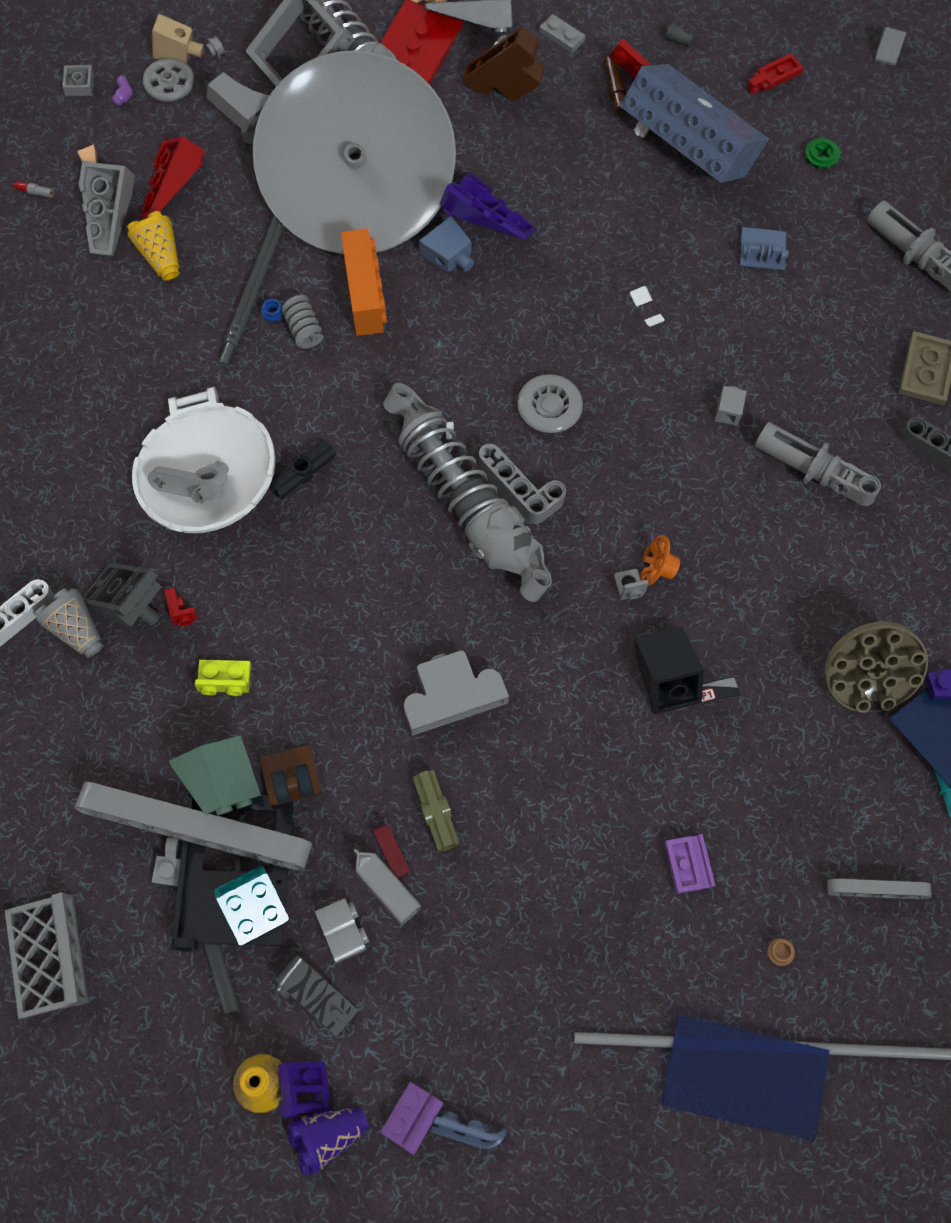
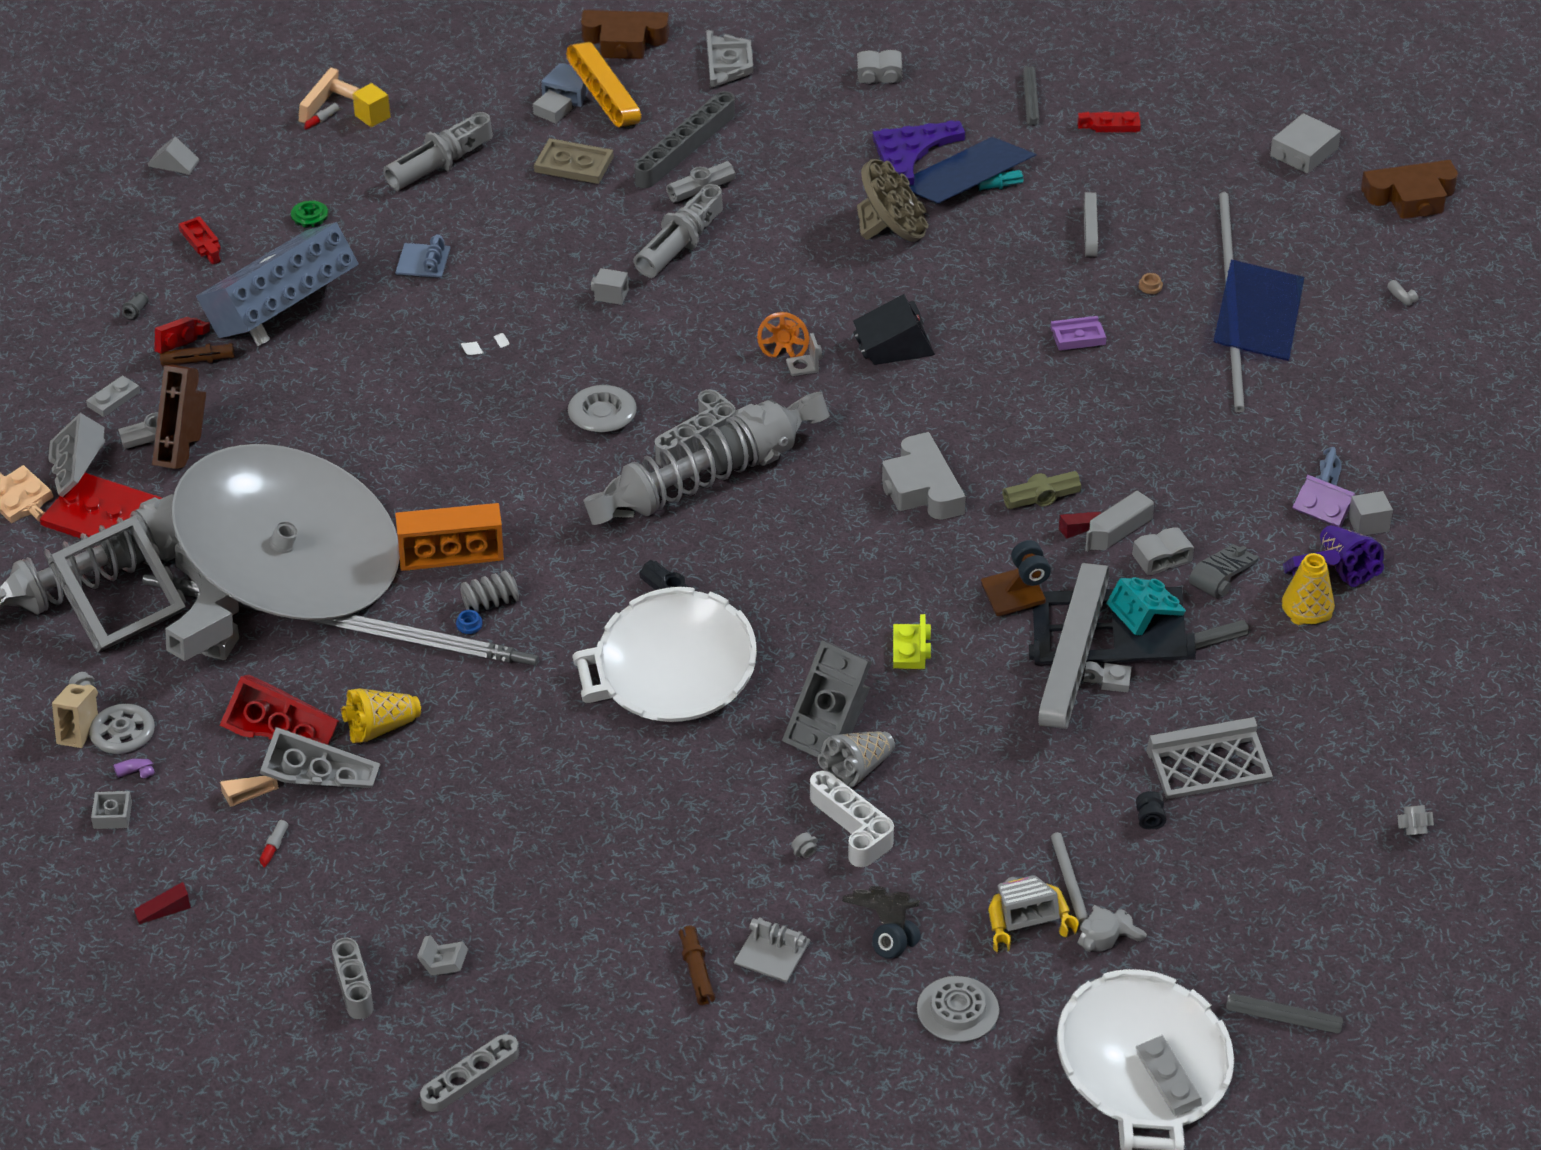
camera: 85 degrees left, 25 degrees down
light grey piece [148,461,229,504] -> none
sand green slope [169,735,261,816] -> none
sand blue torso [419,216,474,272] -> none
dark purple wedge [439,173,536,240] -> none
none -> light grey piece [666,161,735,203]
none -> light grey piece [1348,491,1393,535]

